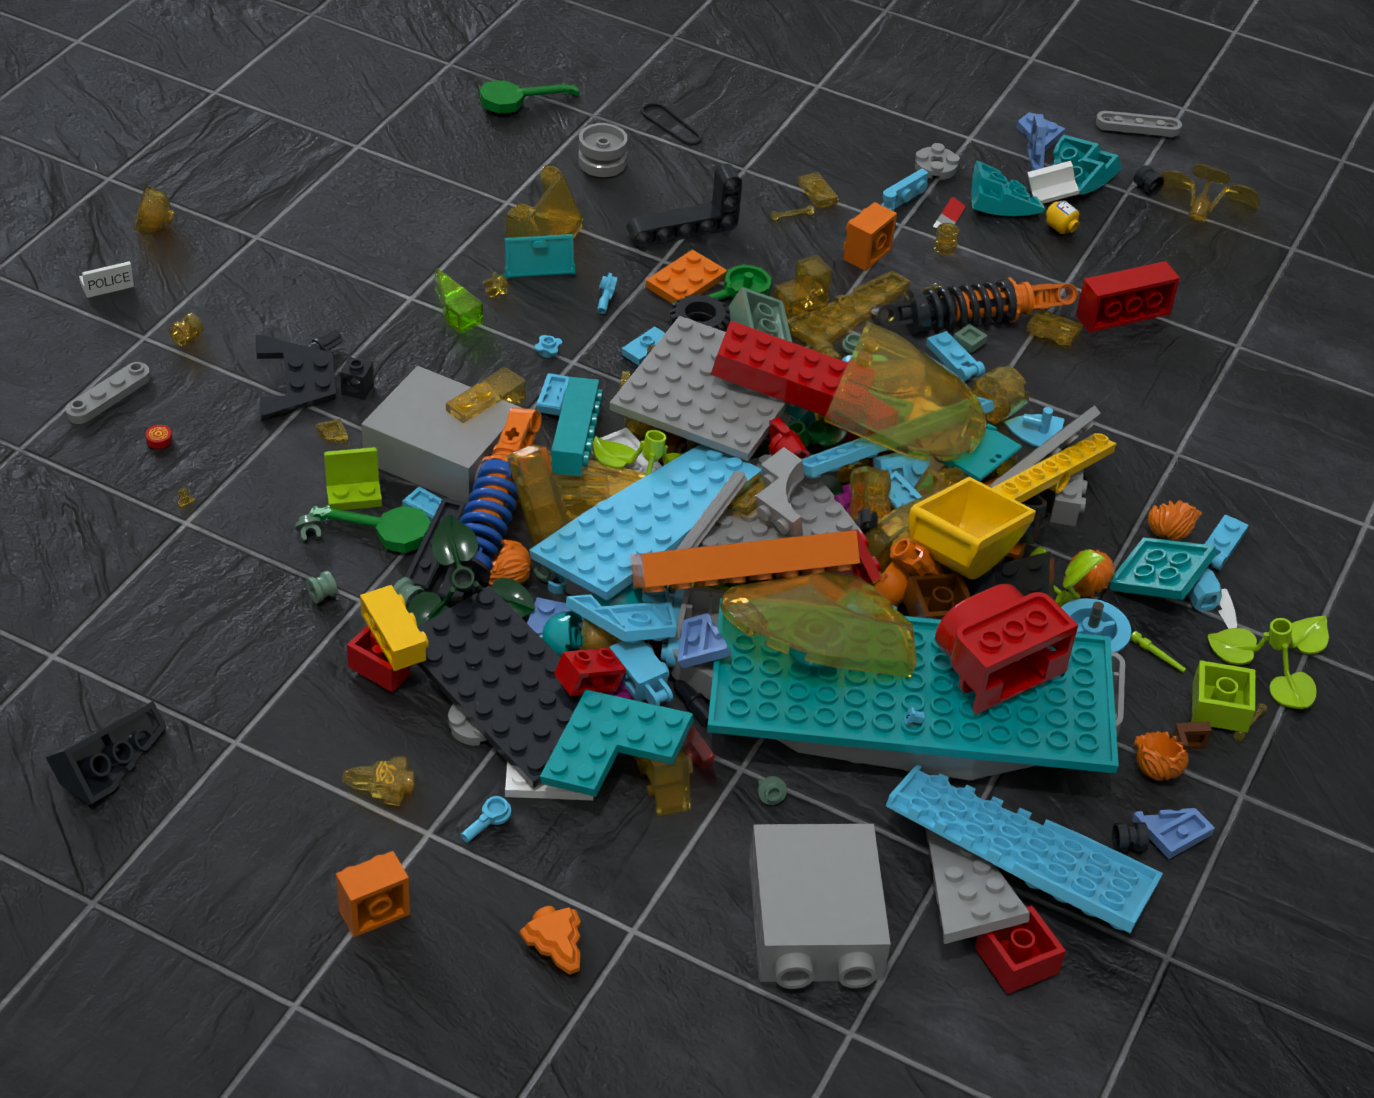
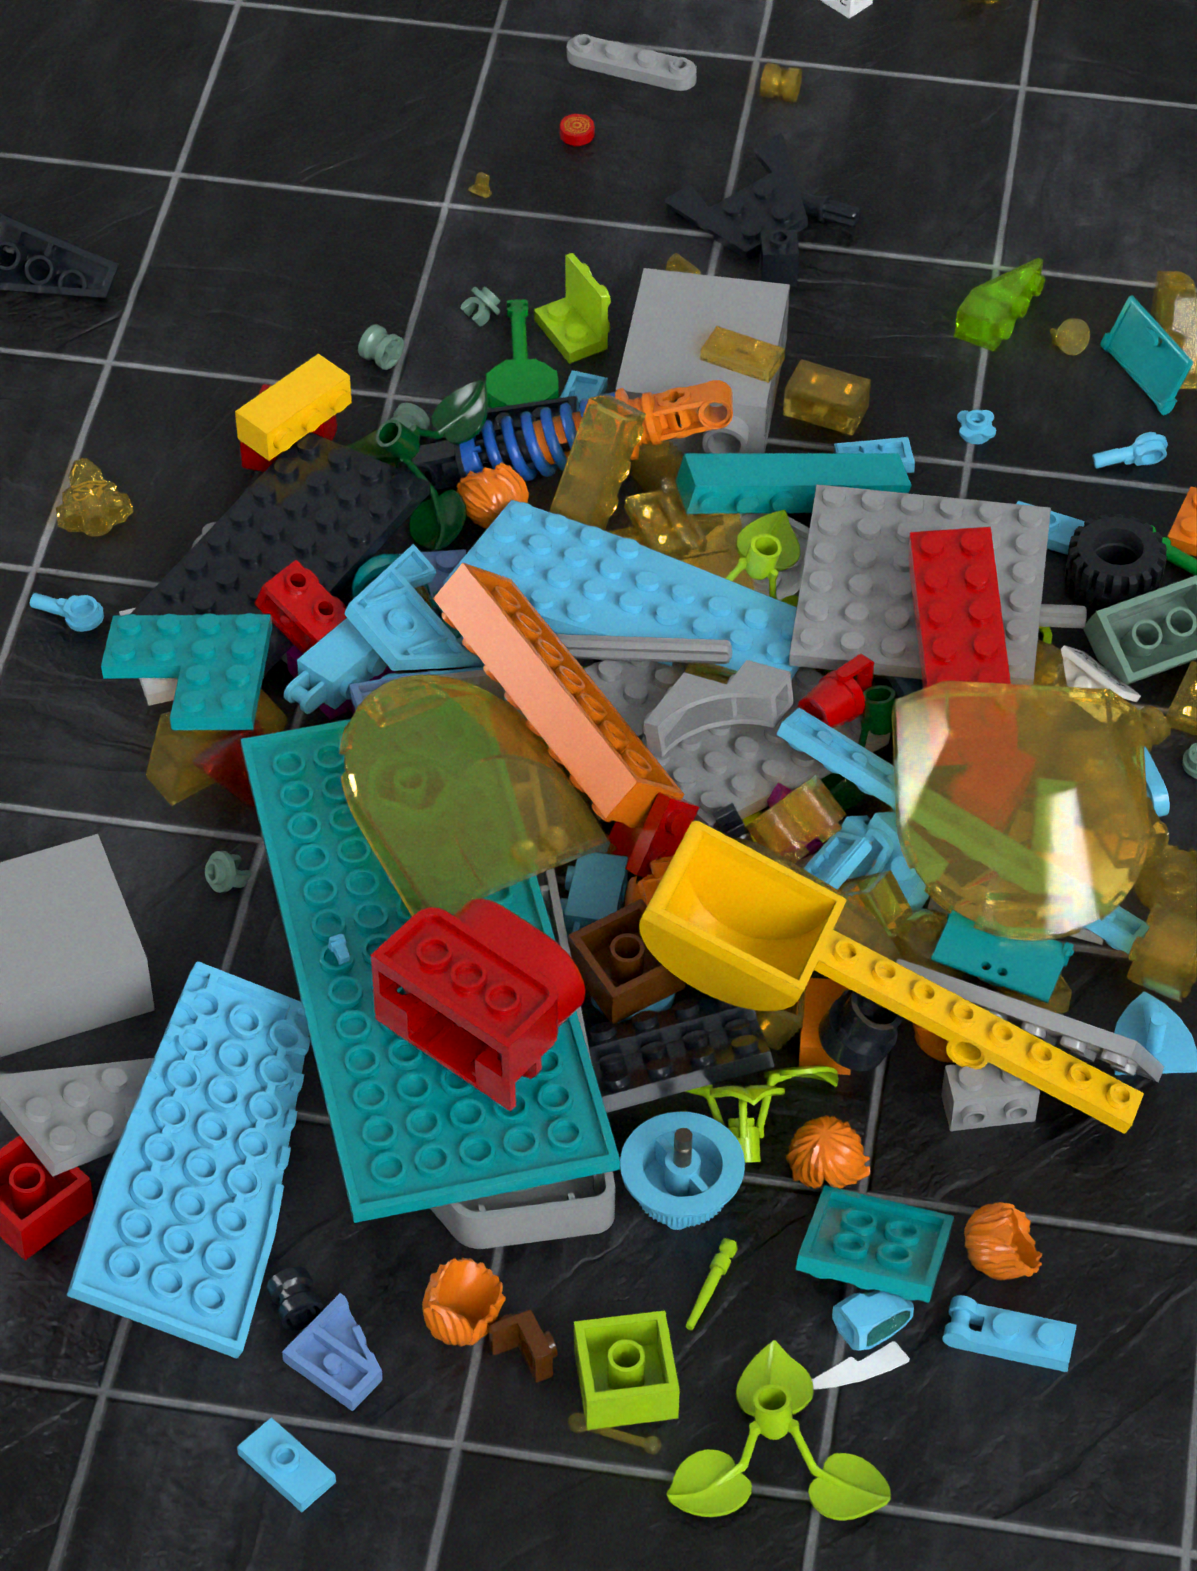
camera: 75 degrees right, 5 degrees up
none -> medium azure plate [237,1417,336,1512]

